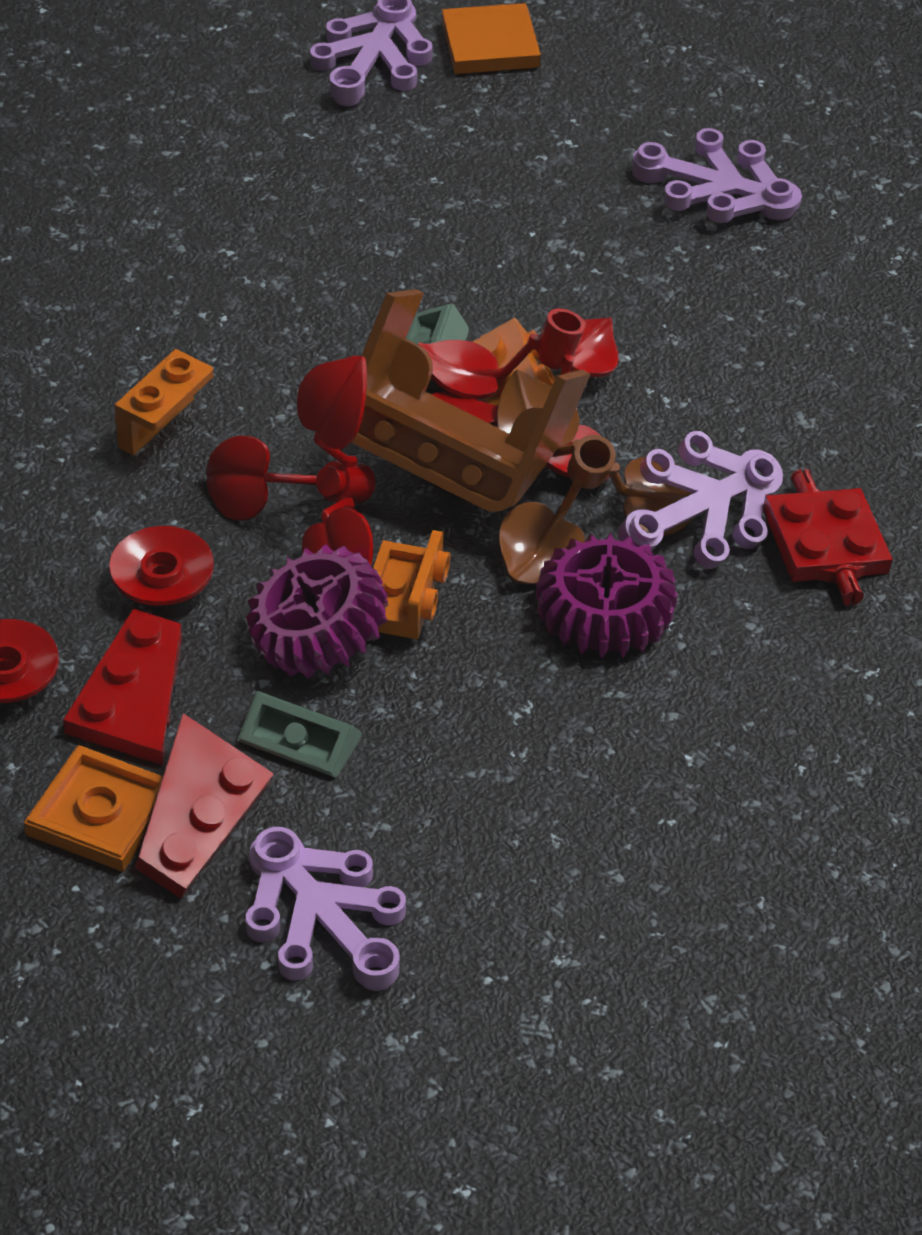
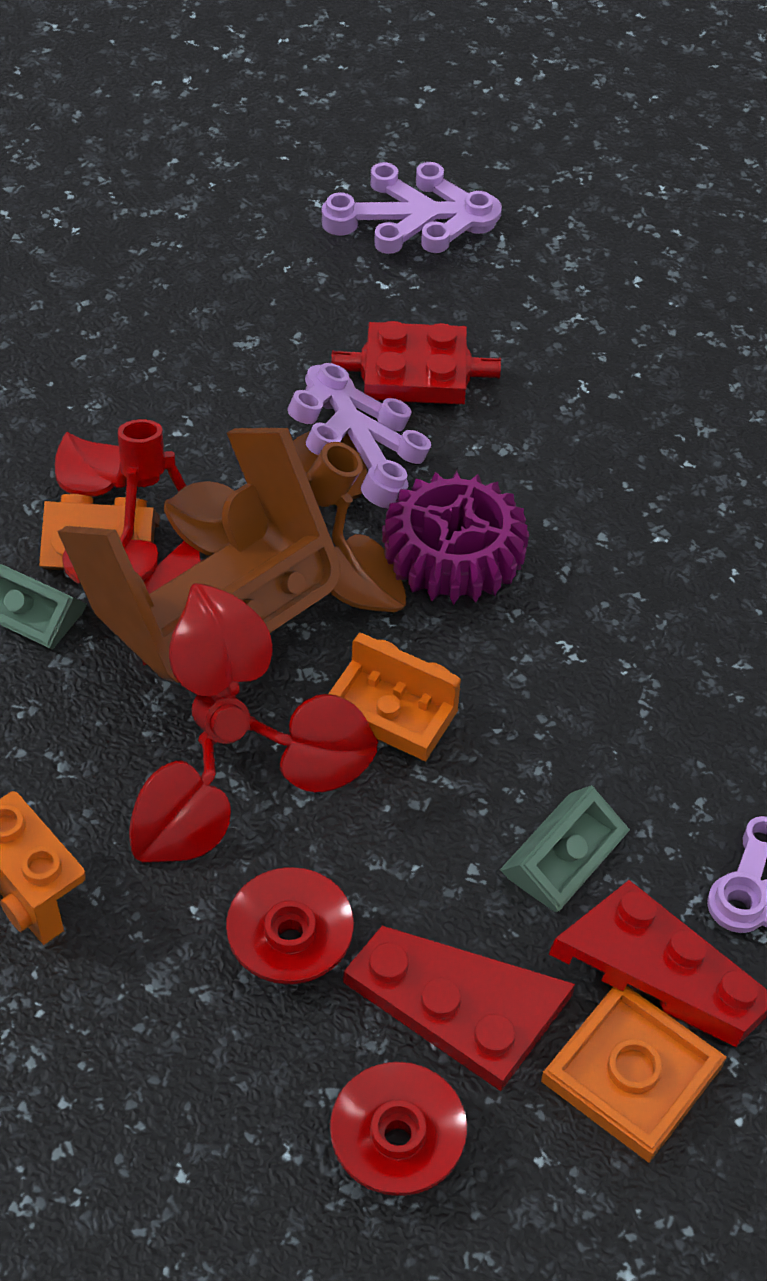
camera: 75 degrees left, 5 degrees up
magenta gear [245,544,389,679] -> none

